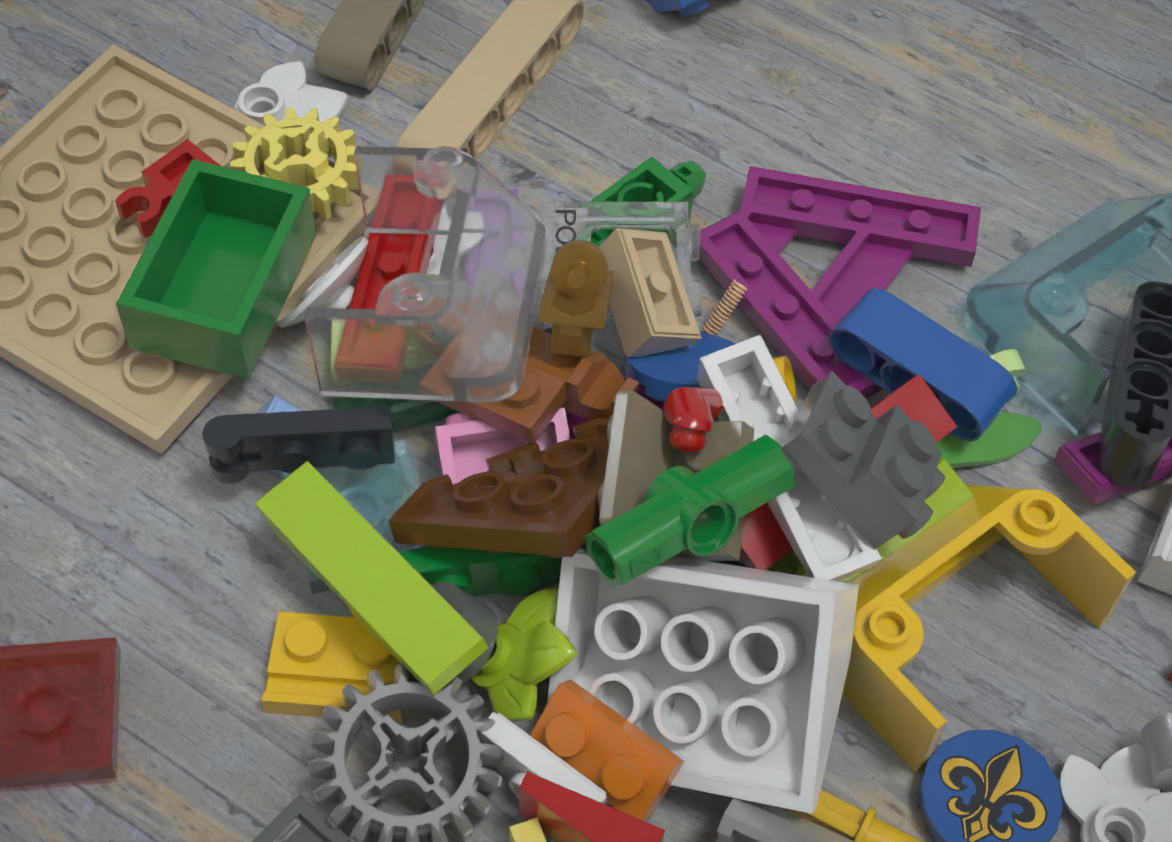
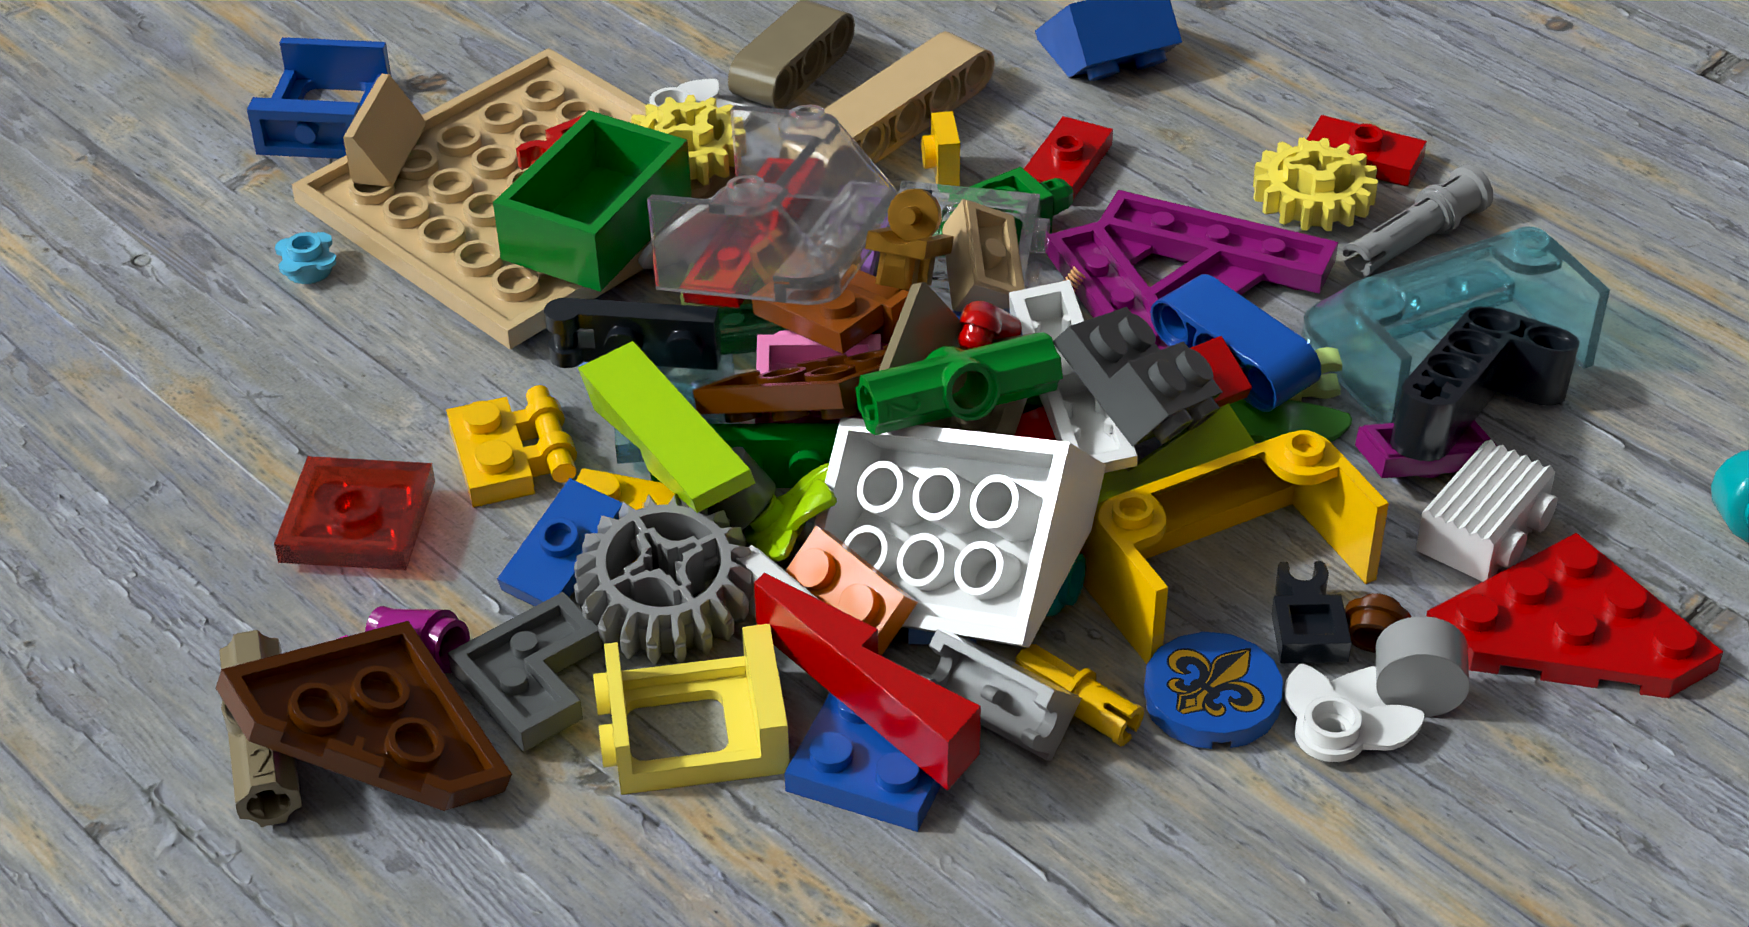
camera: 15 degrees right, 15 degrees down
none -> yellow plate [446,385,577,508]
none -> blue plate [497,478,622,606]
none -> yellow plate [921,111,960,190]
none -> red plate [1024,116,1113,200]
none -> light yellow gear [1253,137,1378,231]
none -> black plate [1271,561,1351,664]
none -> red plate [1307,115,1427,186]
none -> light grey pin [1343,164,1494,278]
none -> reddish brown plate [1345,593,1412,653]

